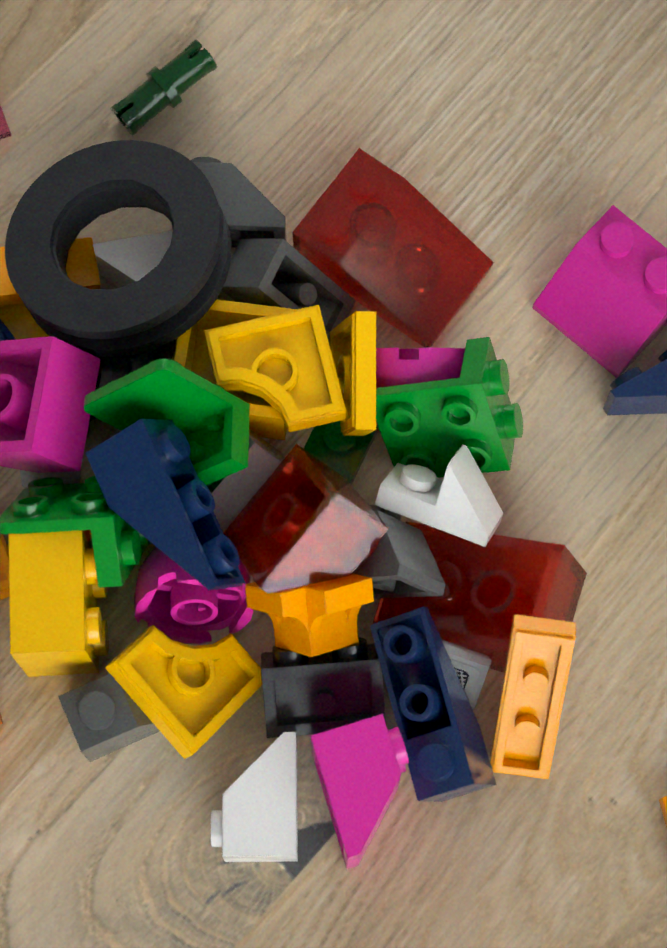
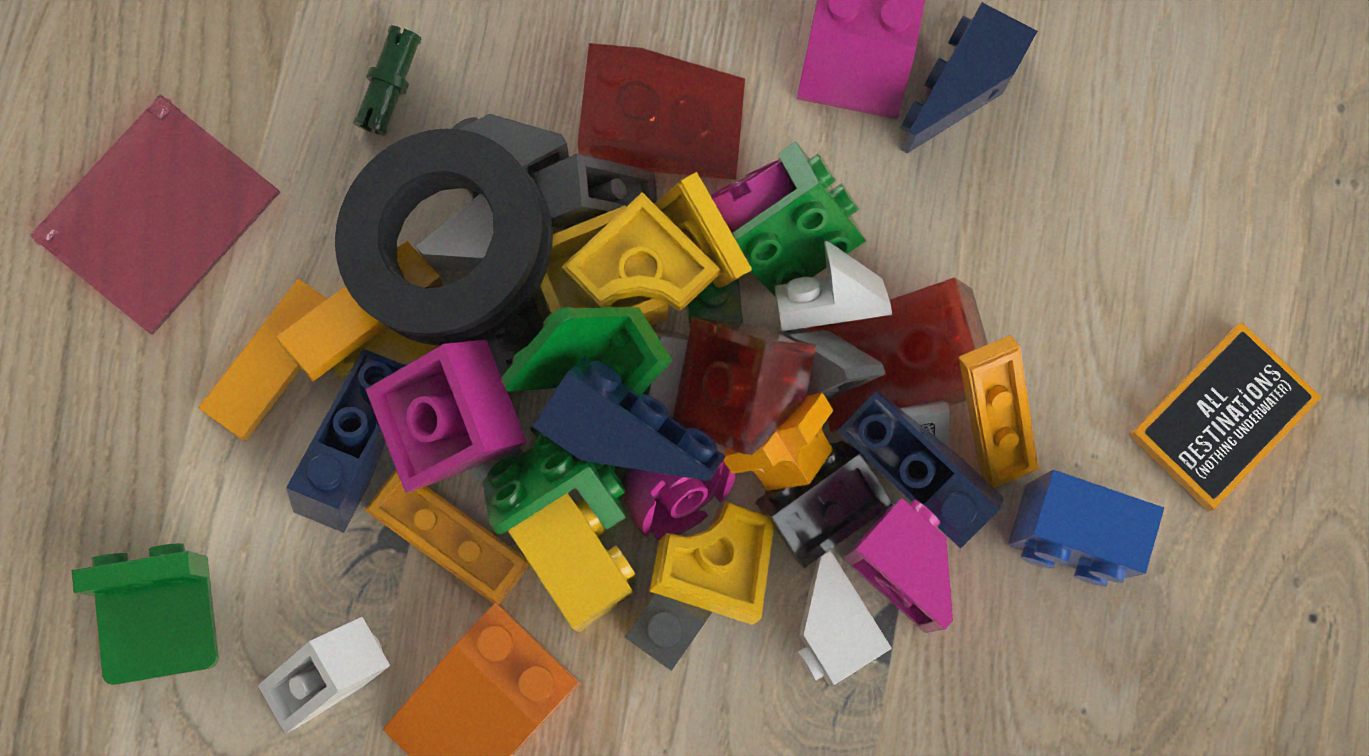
camera: 35 degrees left, 5 degrees up
none -> blue brick [1008,470,1164,587]

